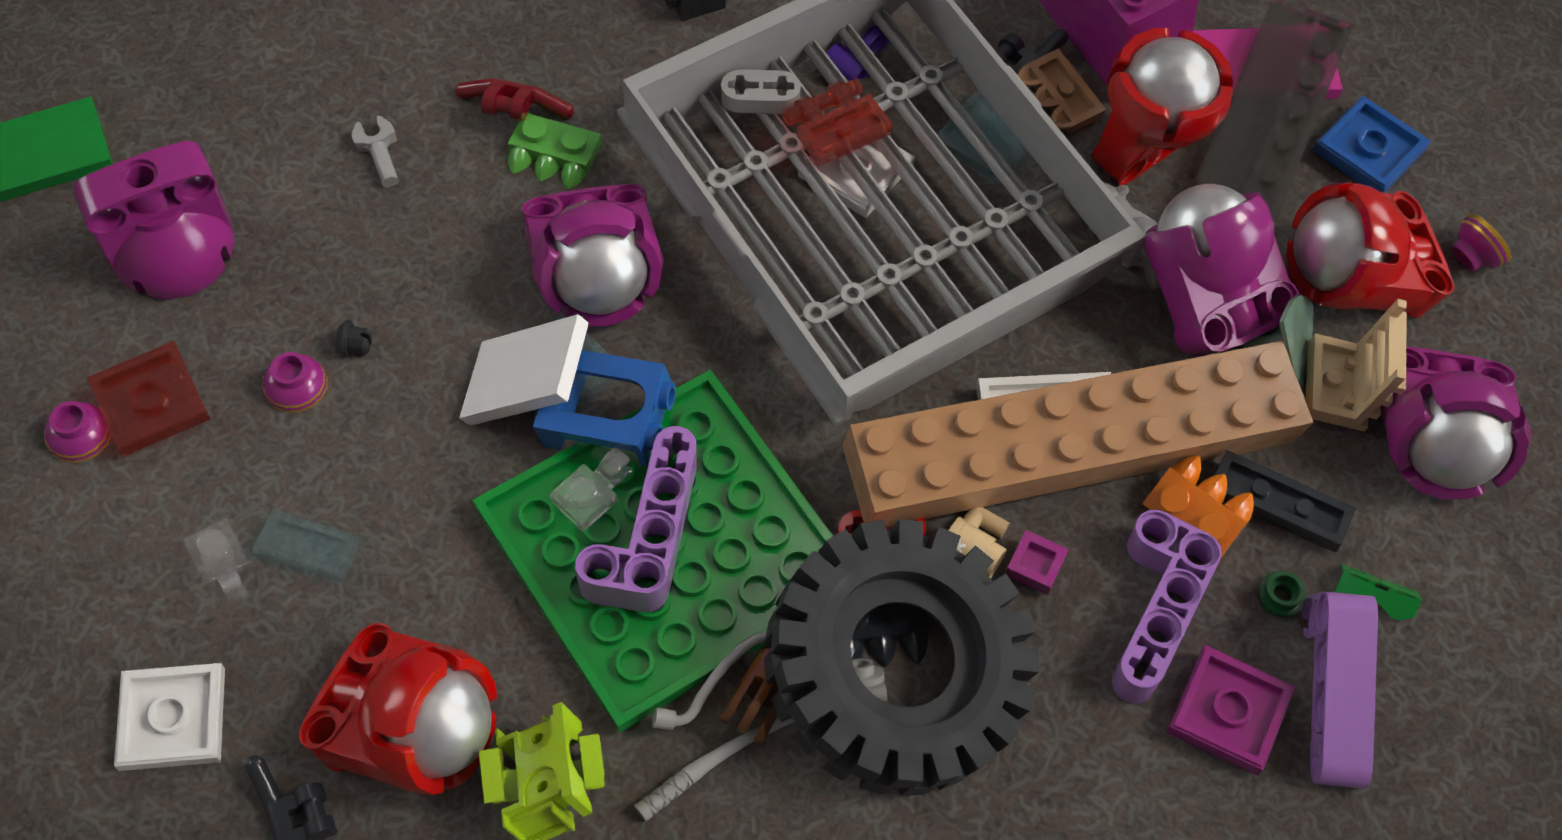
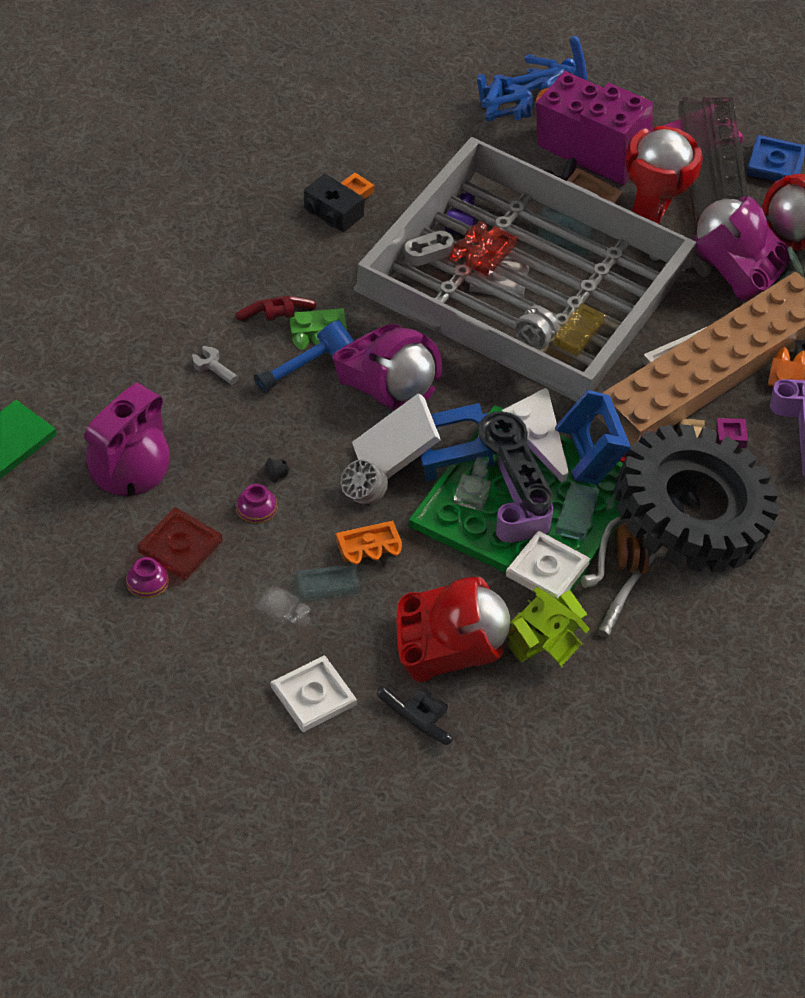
camera: 25 degrees left, 10 degrees down
none -> blue piece [254,320,354,394]
none -> orange plate [336,521,402,566]
none -> light grey wheel [340,460,388,505]
none -> black beam [478,411,552,514]
none -> white wing [502,388,569,483]
none -> white tile [506,531,590,600]
none -> light grey wheel [514,305,559,350]
none -> clear yellow tile [553,303,606,356]
none -> blue panel [555,390,631,485]
none -> clear light blue tile [555,482,600,541]

